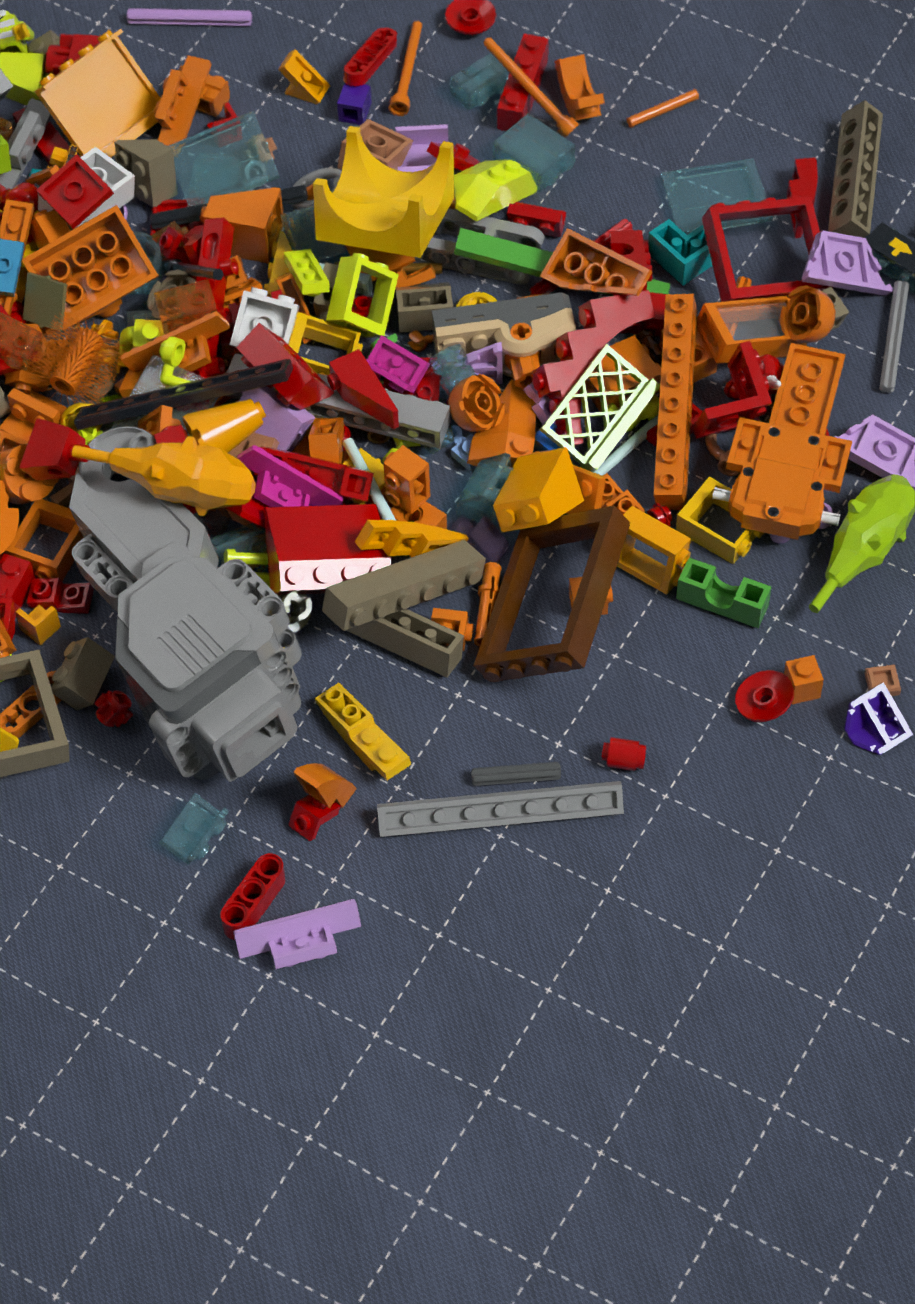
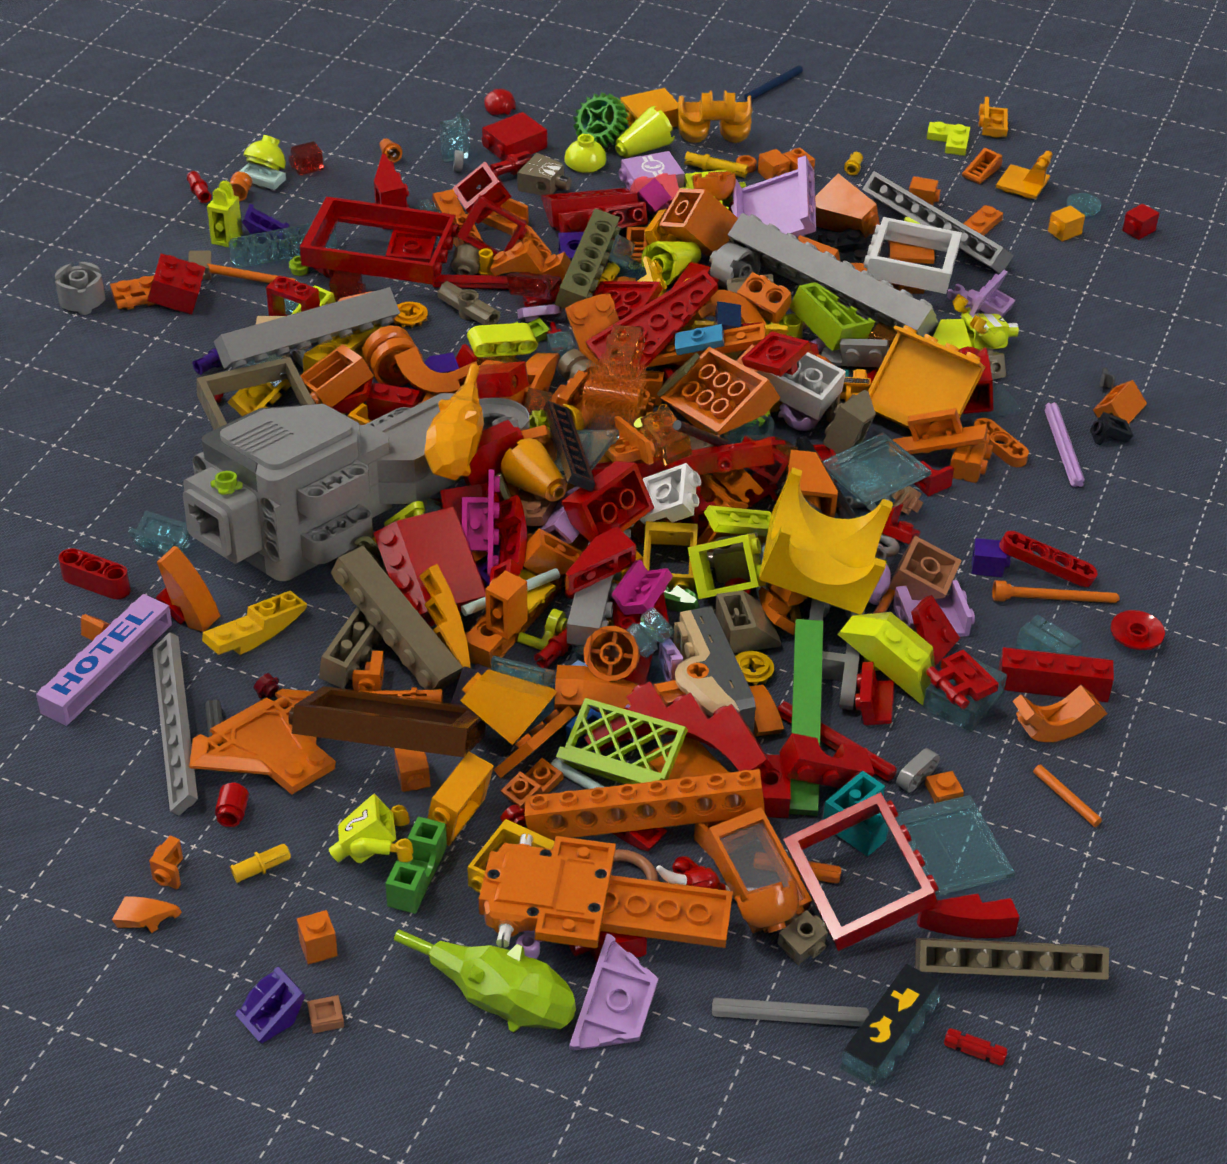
camera: 80 degrees right, 15 degrees down
neon yellow plate [159,336,191,386] -> none
lavender bracket [234,899,361,969] -> none
light orange slope [278,49,331,104] -> none
orange piece [484,37,579,139] -> none
orange wedge [540,228,652,296] -> none
red bracket [693,341,772,439] -> none
red dish [735,670,794,722] -> none
lavender wing [802,230,893,296] -> none
none -> lavender brick [36,594,172,726]
none -> orange slope [81,614,110,641]
none -> orange slope [112,897,182,933]
none -> orange bracket [149,836,183,889]
none -> orange plate [189,689,336,795]
none -> lime plate [210,471,243,495]
none -> yellow axle [230,844,291,883]
none -> dark red plate [254,673,279,699]
none -> neon yellow torso [329,793,414,863]
none -> red pin [534,627,572,669]
none -> red slope [882,503,921,544]
none -> light grey beam [896,748,940,793]
none -> orange plate [925,771,964,805]
none -> red plate [926,649,999,709]
none -> orange beam [974,418,1029,467]

